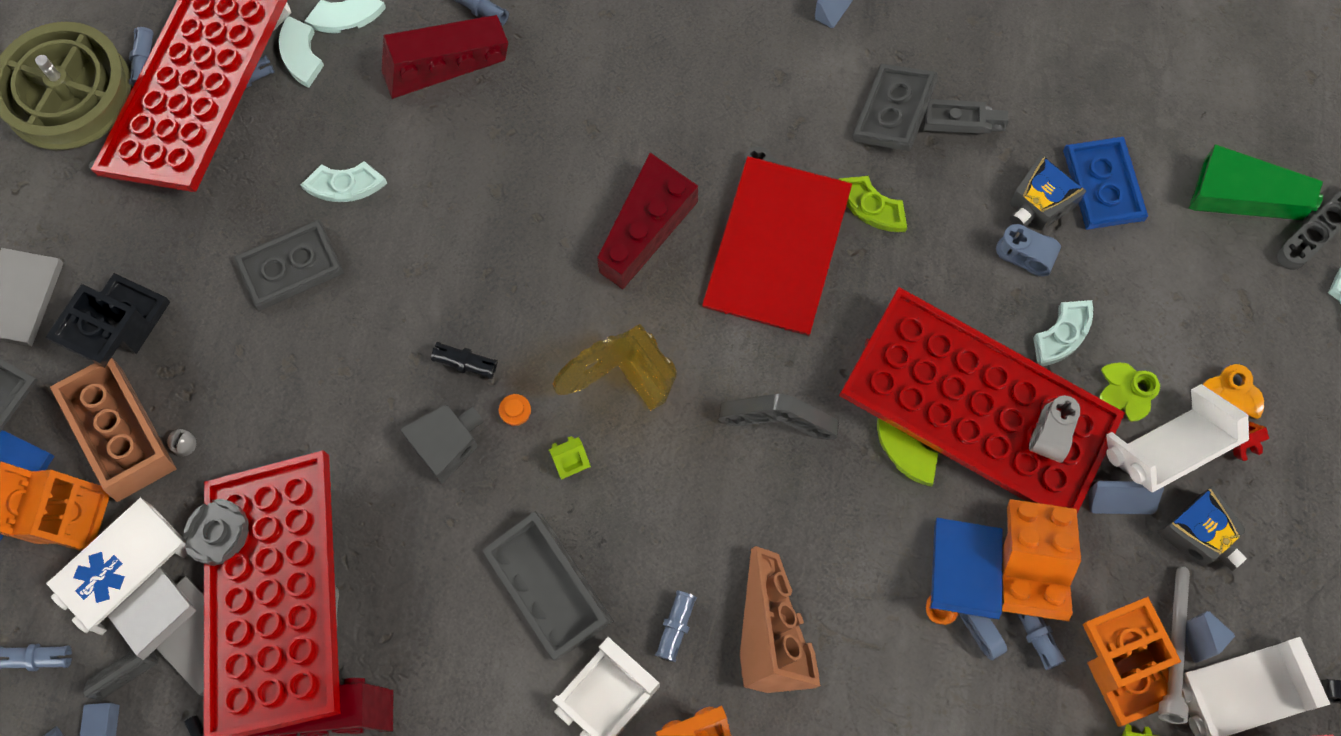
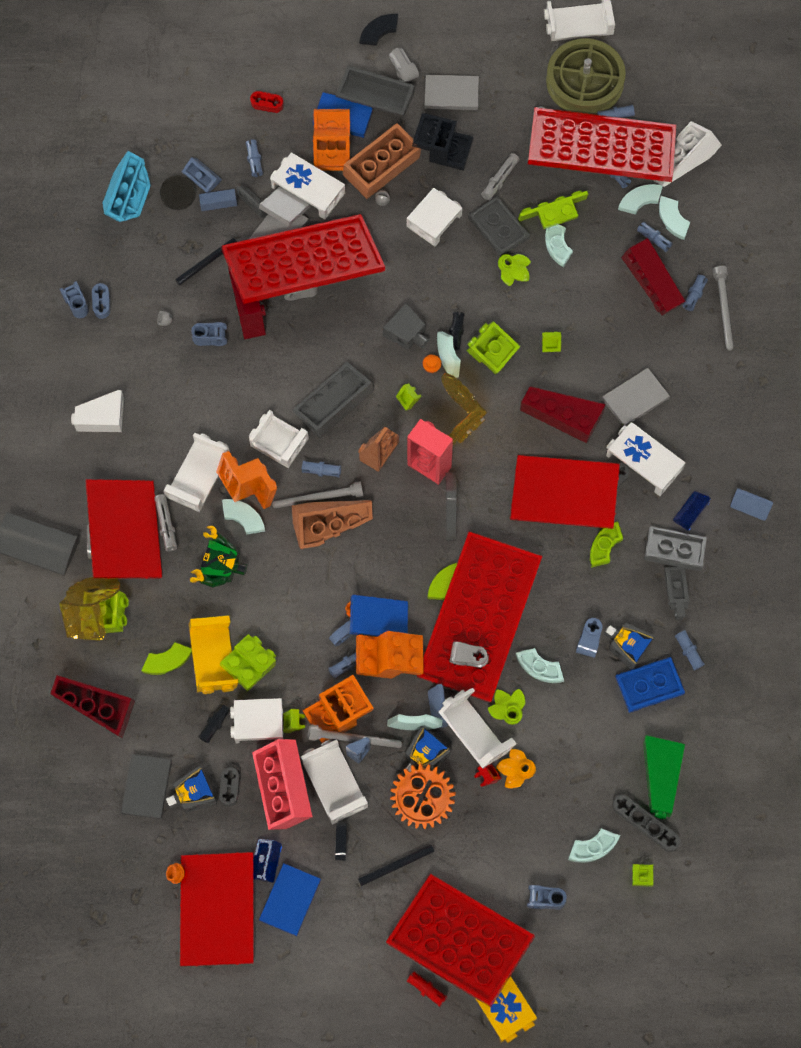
camera: 80 degrees right, 0 degrees up
dark grey tile [183,499,249,566] -> none
none -> light grey piece [272,481,363,508]
none -> nougat wedge [358,427,399,472]
none -> light aqua tile [387,714,442,730]
none -> orange gear [390,763,456,829]
none -> white panel [407,188,462,246]
none -> coral brick [407,419,453,485]
none -> light aqua tile [437,331,461,378]
none -> lime plate [466,321,520,374]
none -> light grey pin [481,153,520,200]
none -> lime plate [498,254,531,286]
none -> lime bracket [518,190,588,229]
none -> lime tile [542,332,561,352]
none -> light grey tile [602,368,670,426]
none -> white panel [606,422,685,496]
none -> sand blue pin [637,222,673,252]
none -> clear blue slope [673,491,711,531]
none -> sand blue pin [675,630,705,670]

